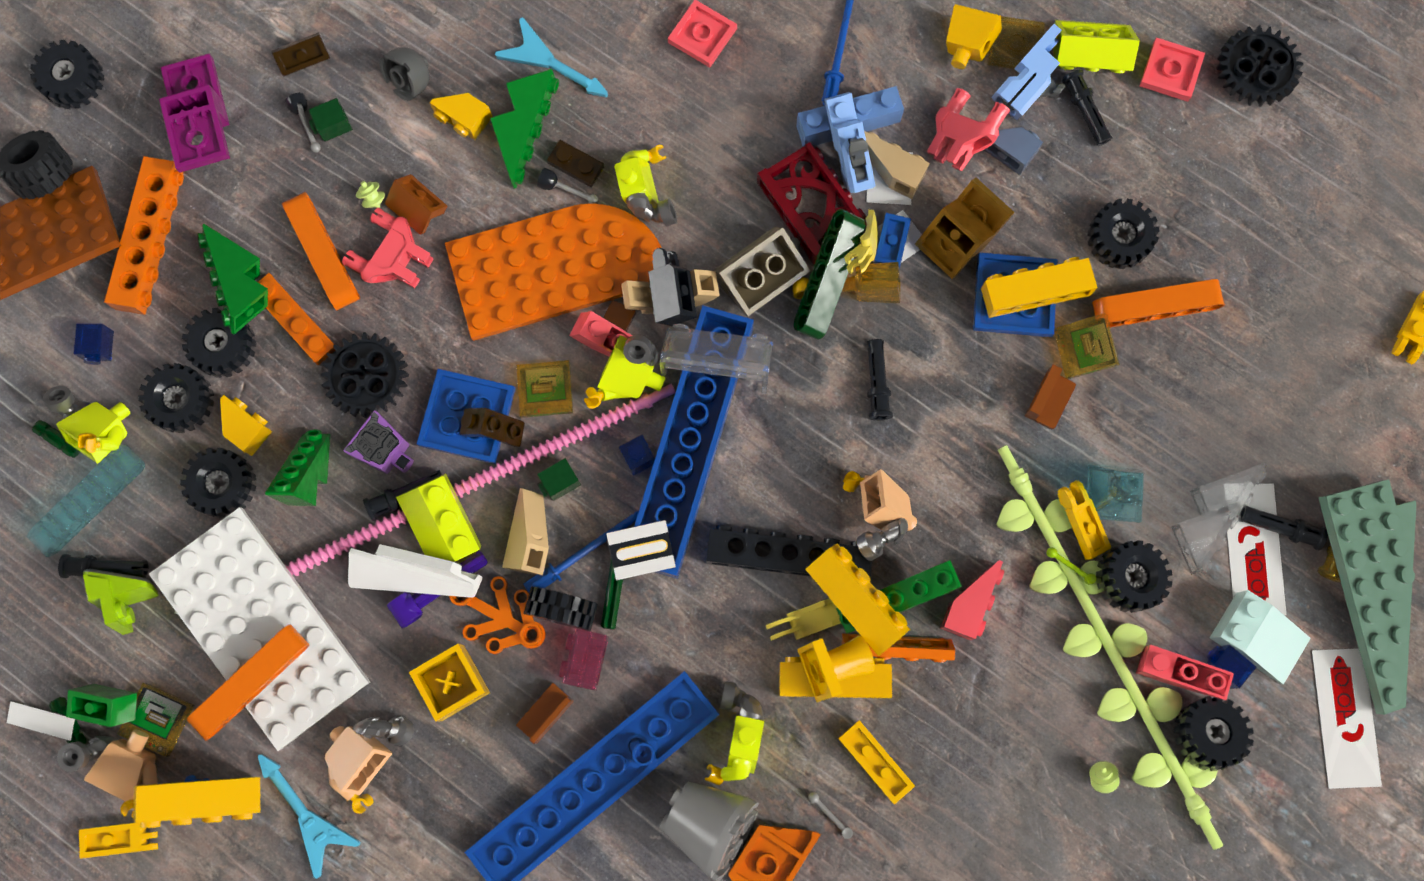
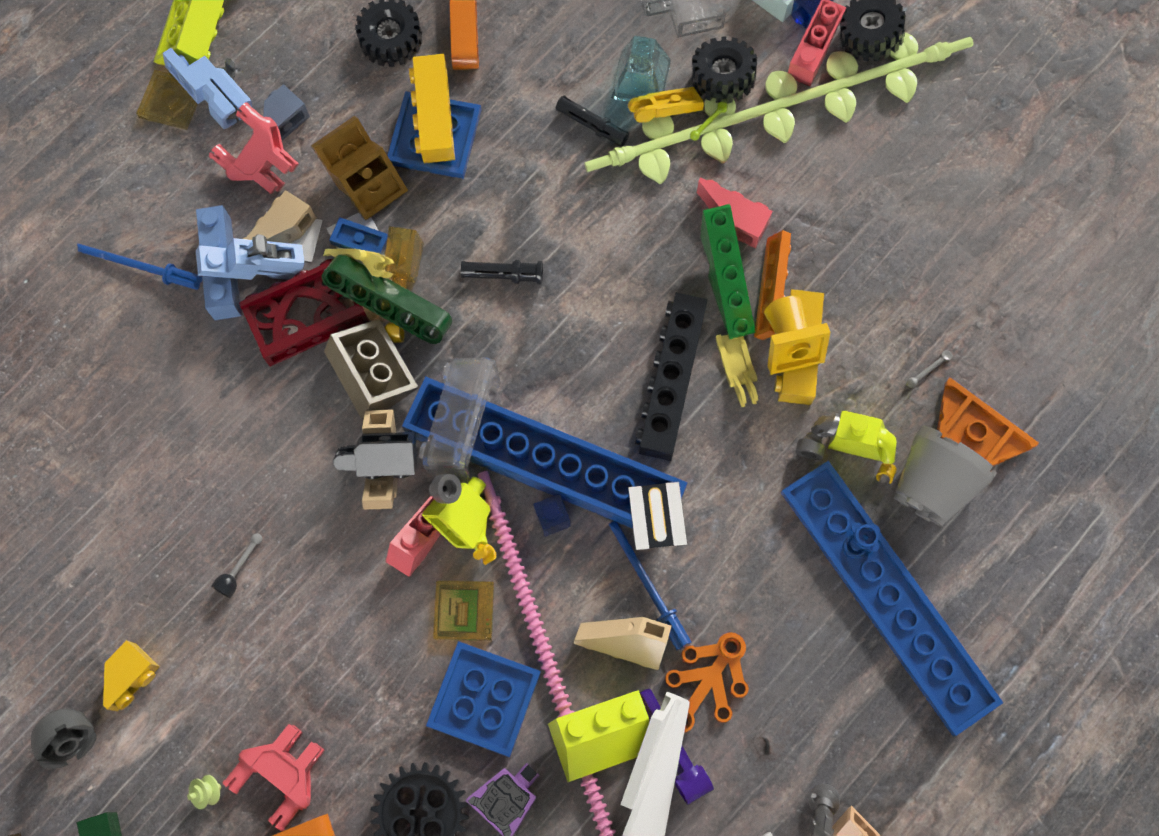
camera: 85 degrees left, 5 degrees down
black pin [363,470,442,521] -> none
dark orange panel [385,174,448,235] -> none
yellow brick [409,644,490,721] -> none
orange plate [445,204,662,341] -> none
dark brown bracket [460,408,525,447] -> none
green slope [490,69,559,189] -> none
medium azure piece [495,18,608,97] -> none
dark orange panel [516,683,574,744] -> none
black bush [524,586,598,631] -> none
dark green brick [537,458,581,501] -> none
dark brown plate [547,140,604,188] -> none
clear pink brick [559,629,609,691] -> none
dark green axle [601,558,623,630] -> none
reddish brown tile [603,300,636,332] -> none
torso [614,145,677,227] -> none
coral plate [668,0,737,68] -> none
yellow brick [805,544,910,656] -> none
yellow plate [838,720,915,805] -> none
light nougat torso [843,469,917,561] -> none
yellow torso [946,4,1002,69] -> none
dark orange panel [1025,364,1076,430] -> none
clear yellow tile [1054,313,1120,380] -> none
black pin [1061,69,1113,146] -> none
yellowish green wheel [1089,761,1120,793] -> none
none -> black pin [555,95,629,147]

